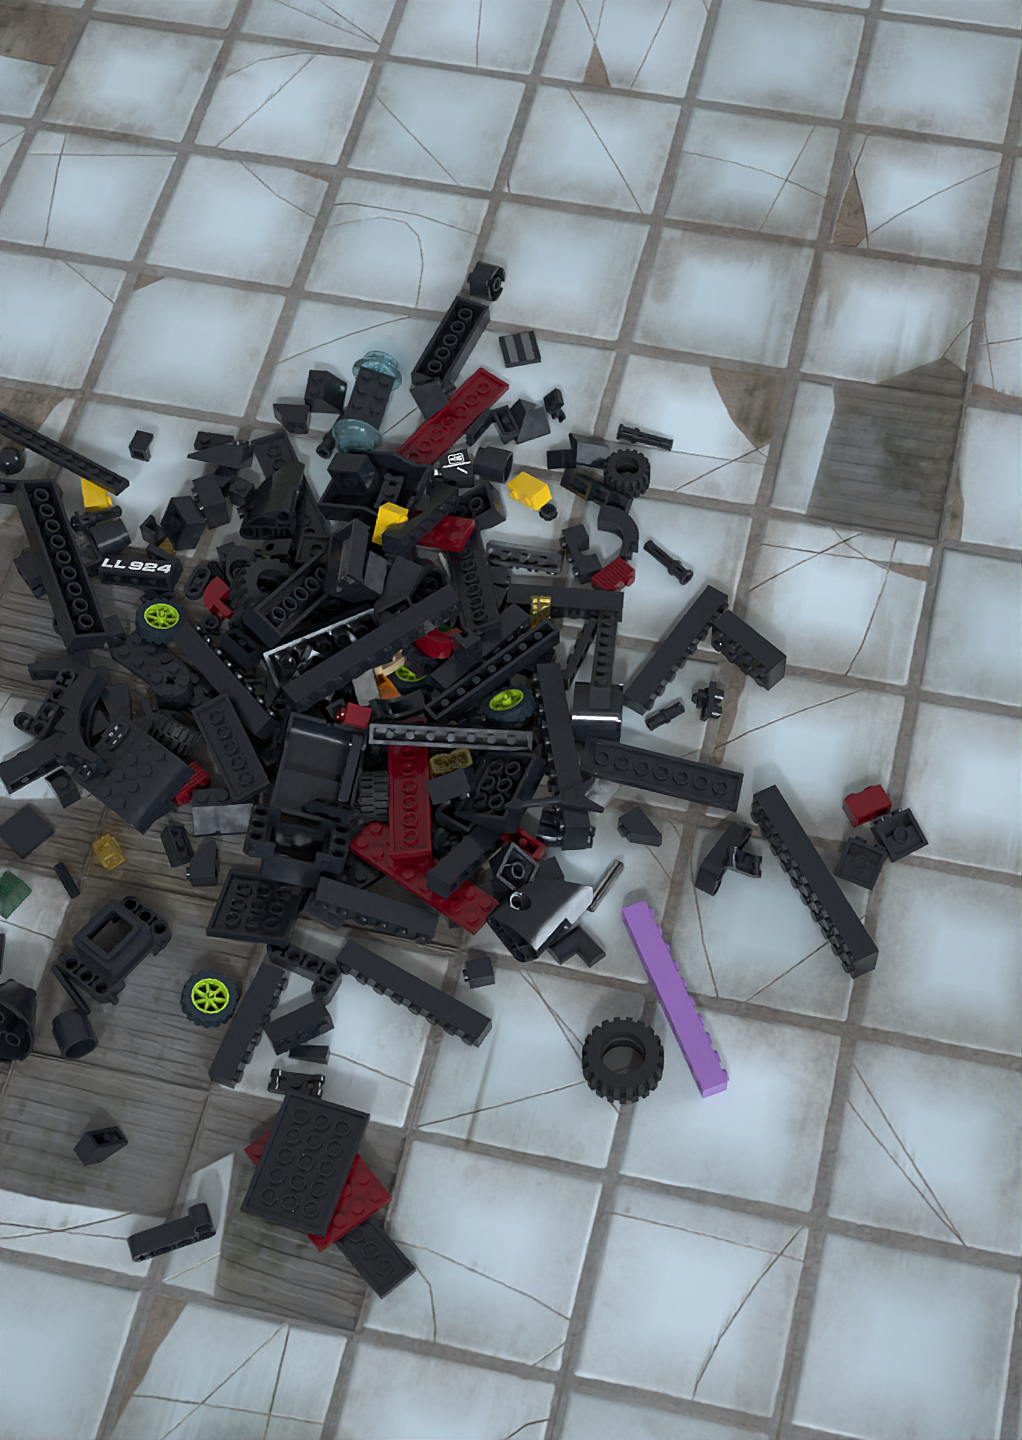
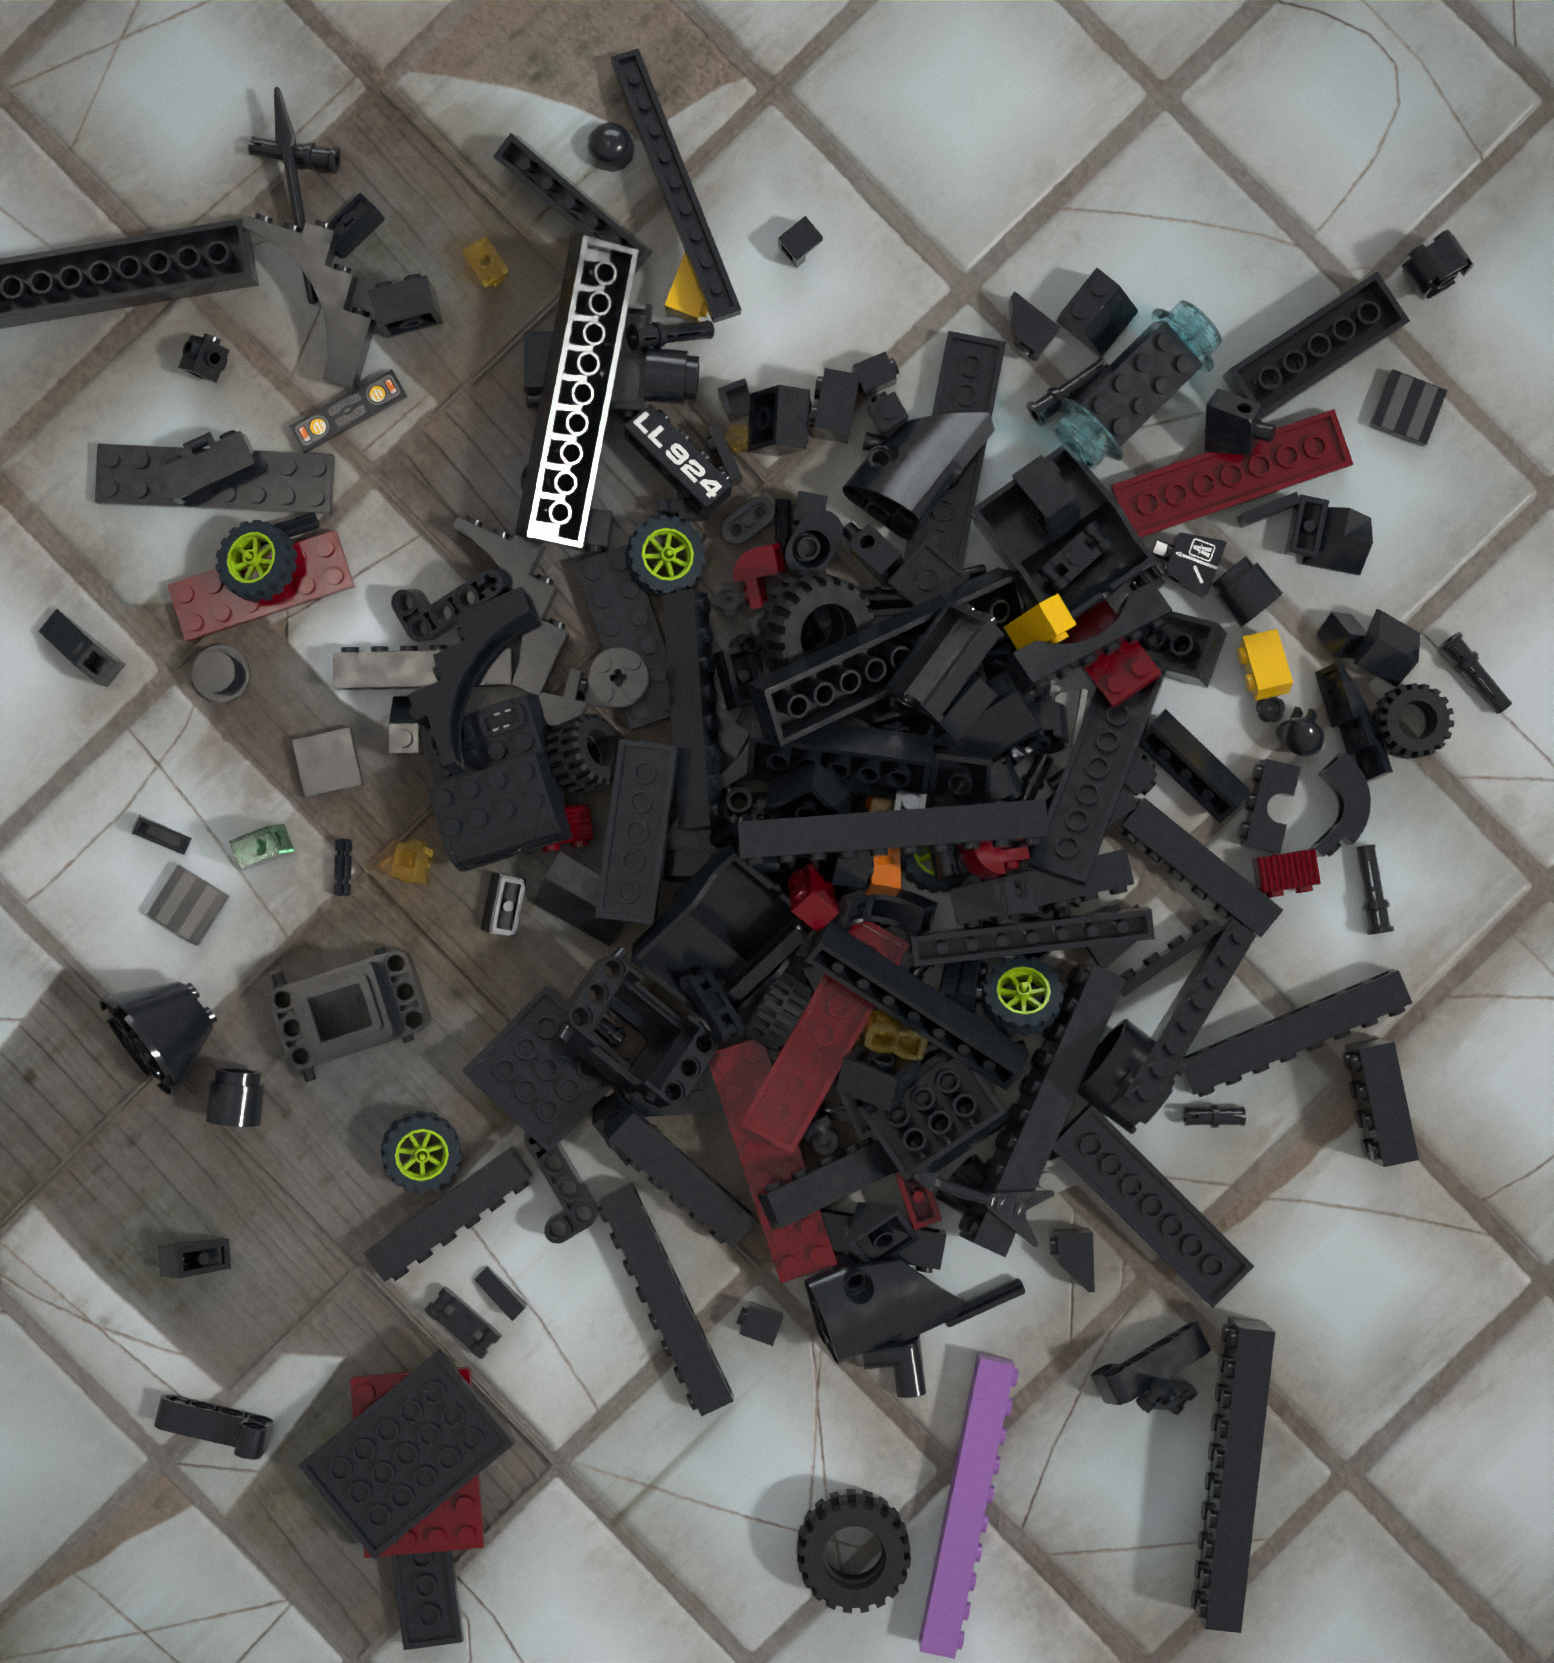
camera: 25 degrees right, 30 degrees up
black bar [51,965,91,1015] -> none
black slope [186,840,218,887] -> none
black slope [187,439,255,469] -> none
black plate [194,431,235,451] -> none
black brick [263,998,334,1056] -> none
clear yellow tile [530,595,551,630] -> none
black plate [543,388,566,423] -> none
black hips [691,681,725,722] -> none
black plate [833,836,889,891] -> none
dark red brick [842,784,892,828] -> none
black plate [870,807,929,863] -> none
none -> black piece [1275,706,1325,757]

